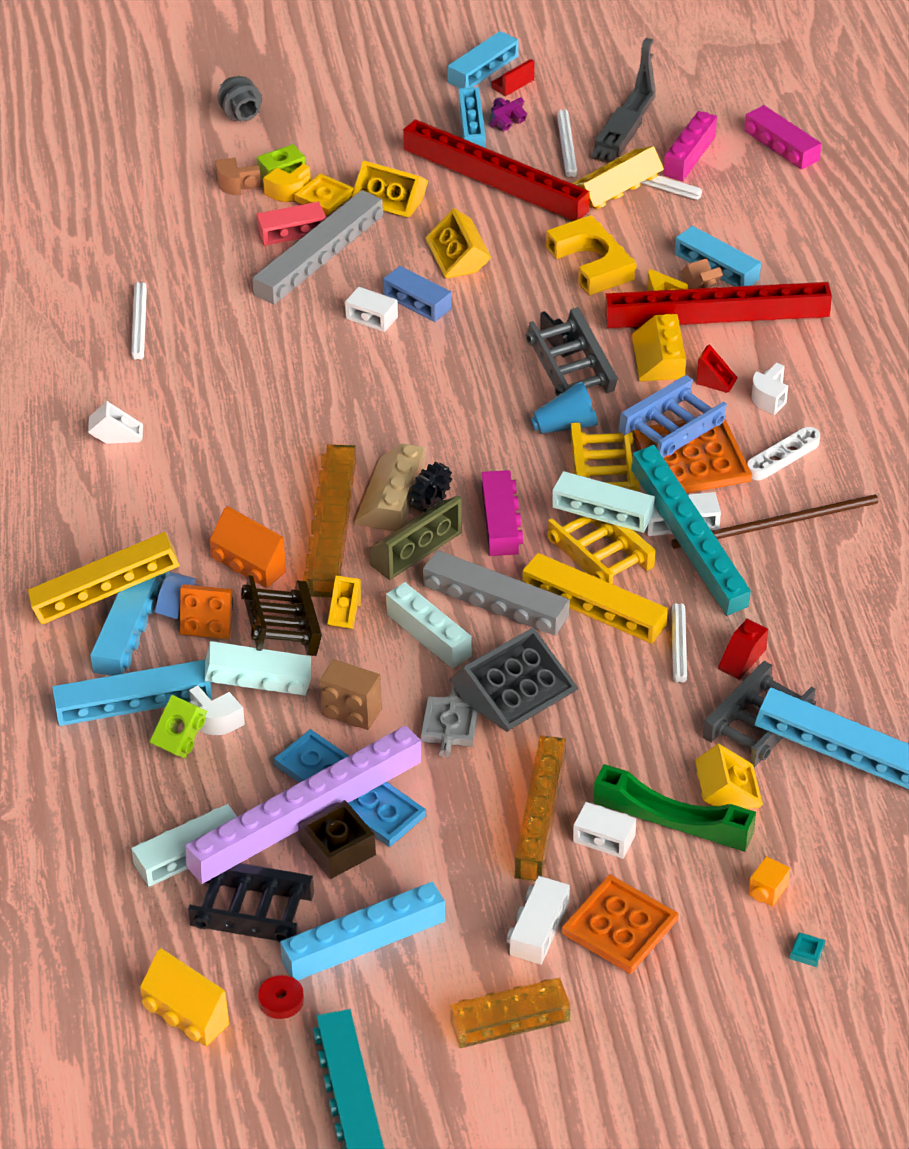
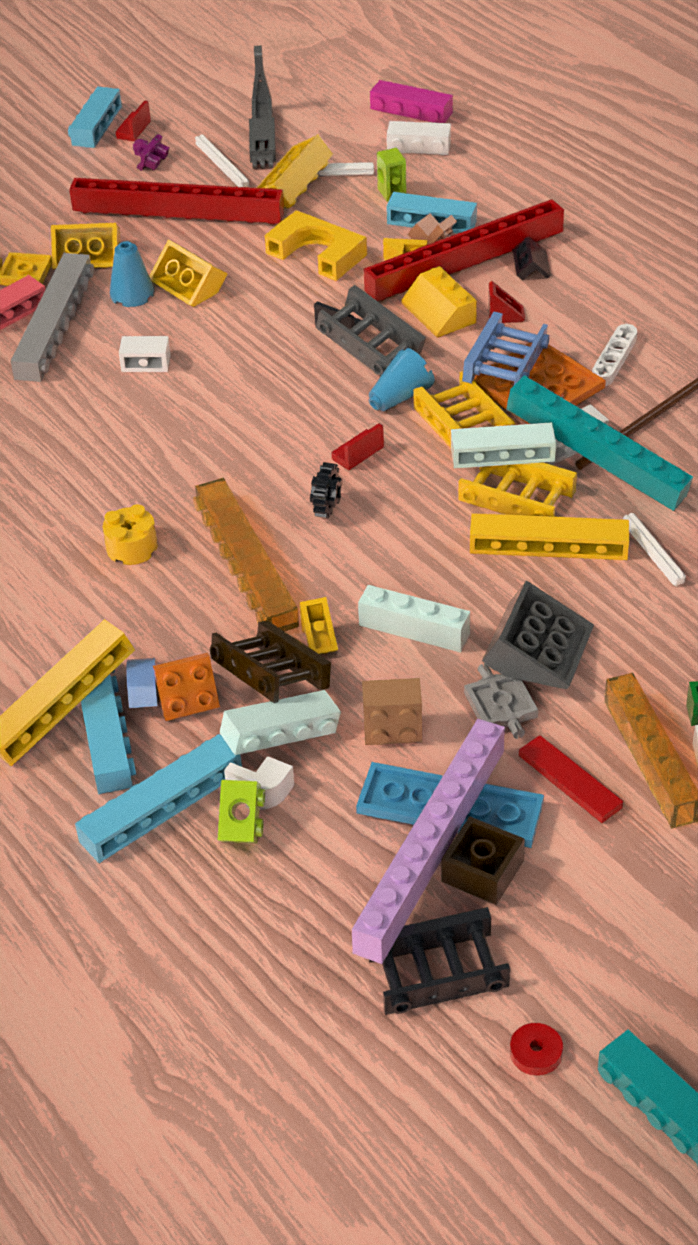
camera: 25 degrees left, 0 degrees up
light aqua brick [131,804,237,887] -> none
yellow slope [140,948,229,1047] -> none
orange slope [210,506,286,588] -> none
medium azure brick [280,881,445,980] -> none
tan slope [355,443,426,531] -> none
olive slope [370,496,462,580] -> none
medium blue brick [383,266,452,322] -> none
light grey brick [423,550,570,636] -> none
medium azure brick [459,87,486,148] -> none
dark pink brick [482,470,523,556] -> none
dark pink brick [664,111,717,182] -> none
white brick [752,363,788,415] -> none
none -> yellow brick [102,504,158,565]
none -> dark azure cone [109,241,154,307]
none -> red panel [331,423,384,470]
none -> lime brick [377,147,406,201]
none -> white brick [387,121,451,155]
none -> black panel [512,236,551,280]
none -> red tile [519,735,624,823]

